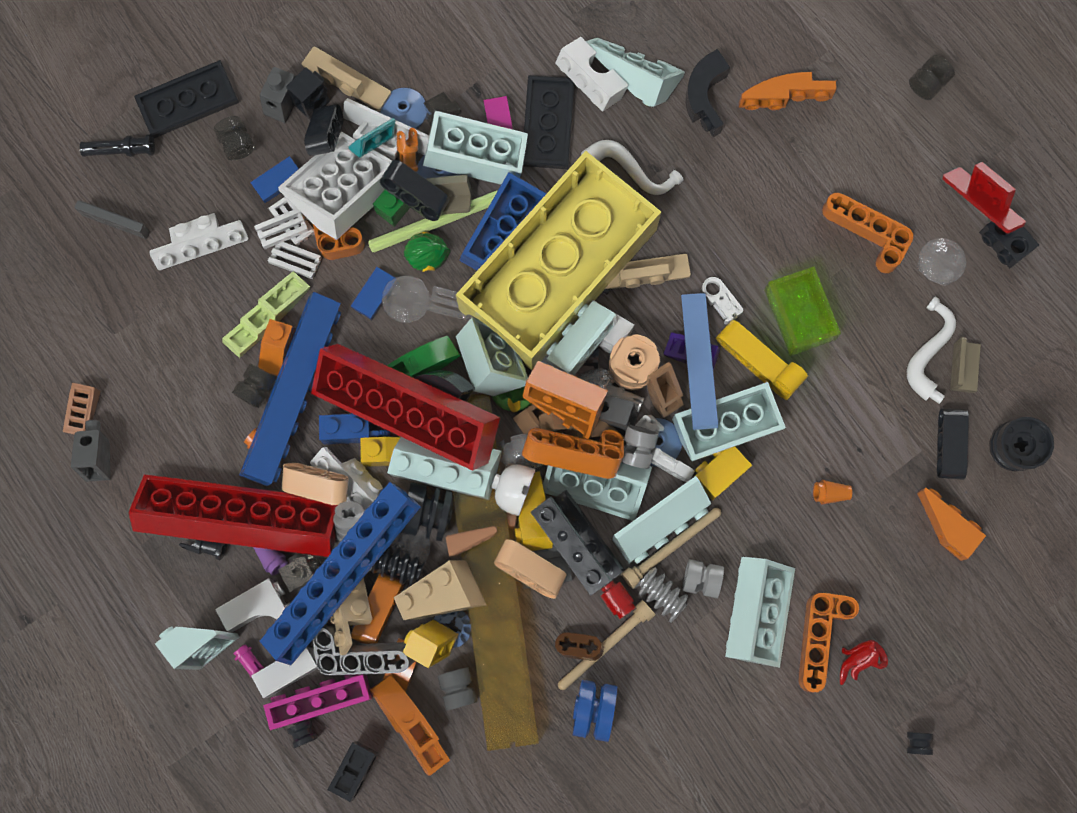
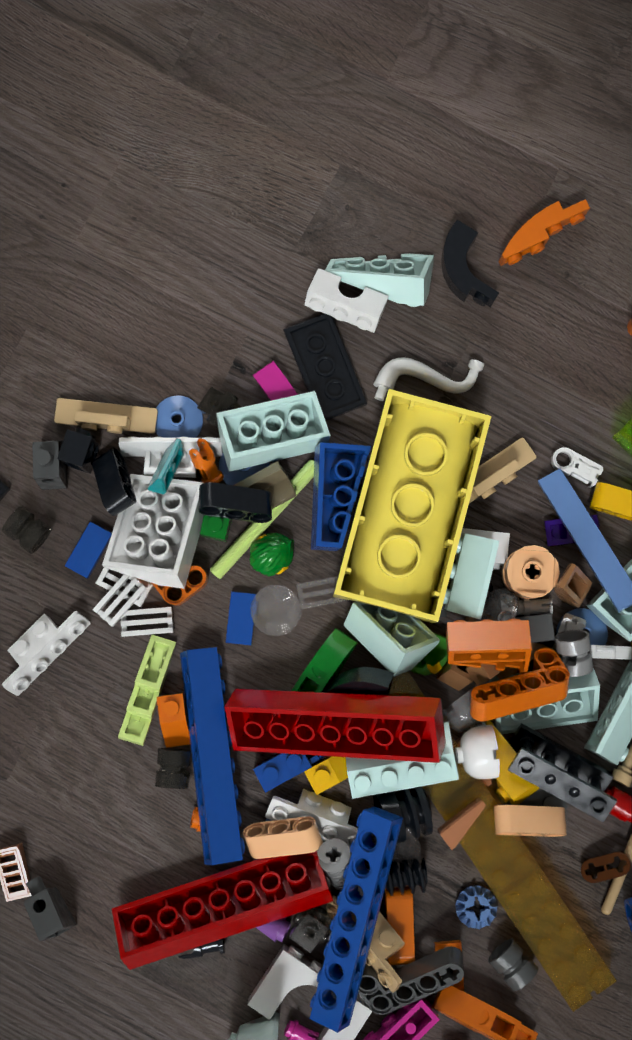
camera: 30 degrees left, 5 degrees up
tan wedge [394,560,487,620] -> none
yellow brick [403,620,459,668] -> none

